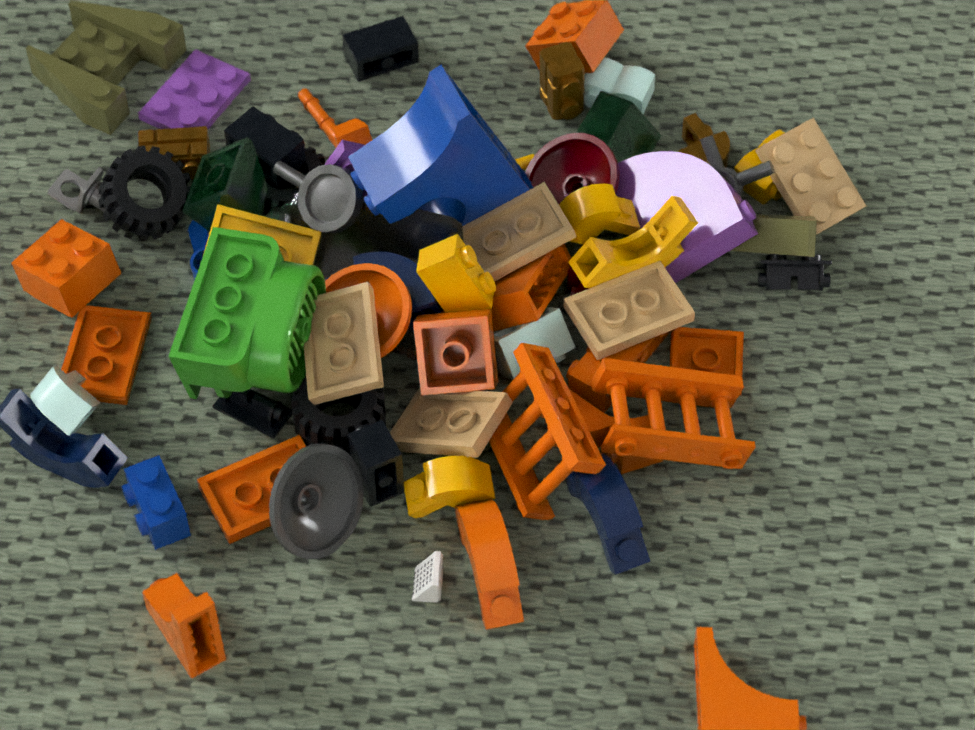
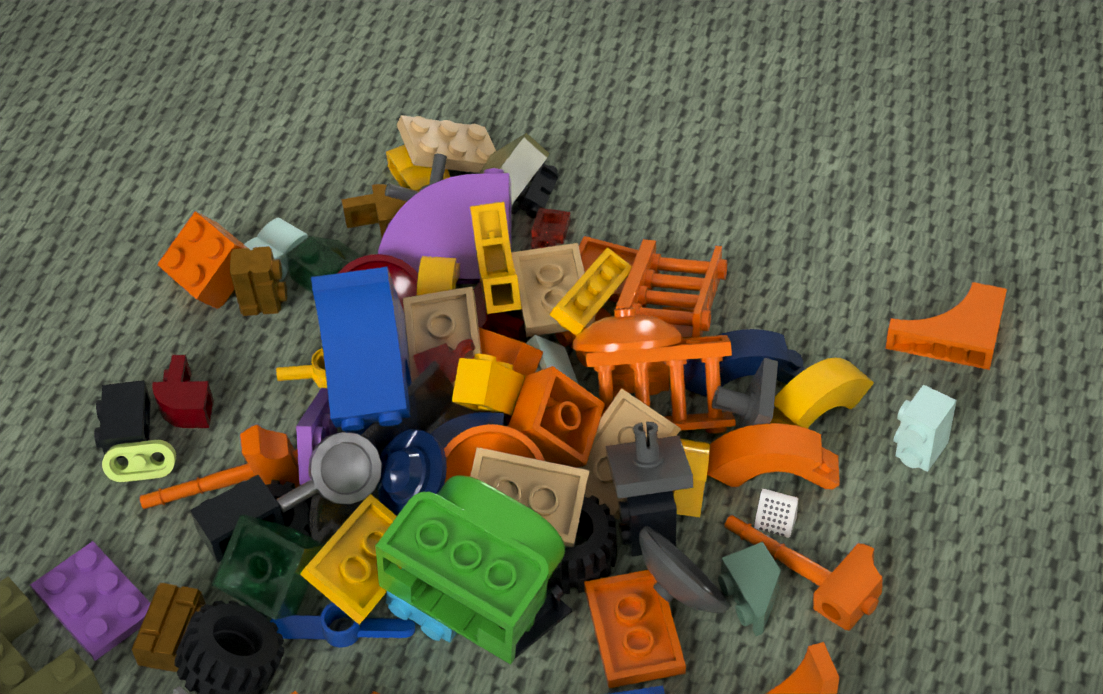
camera: 70 degrees left, 5 degrees down
none -> yellowish green plate [102,440,176,482]
none -> dark red brick [152,355,214,428]
none -> dark blue hat [377,429,447,516]
none -> clear red plate [413,339,476,392]
none -> clear red plate [531,208,571,250]
none -> yellow plate [549,247,632,336]
none -> orange dish [573,308,681,352]
none -> dark grey tile [606,422,694,499]
none -> dark grey tile [712,358,778,429]
none -> sand green slope [718,542,781,636]
none -> orange piece [725,515,883,631]
none -> yellow arch [770,357,874,429]
none -> light aqua brick [894,385,957,472]

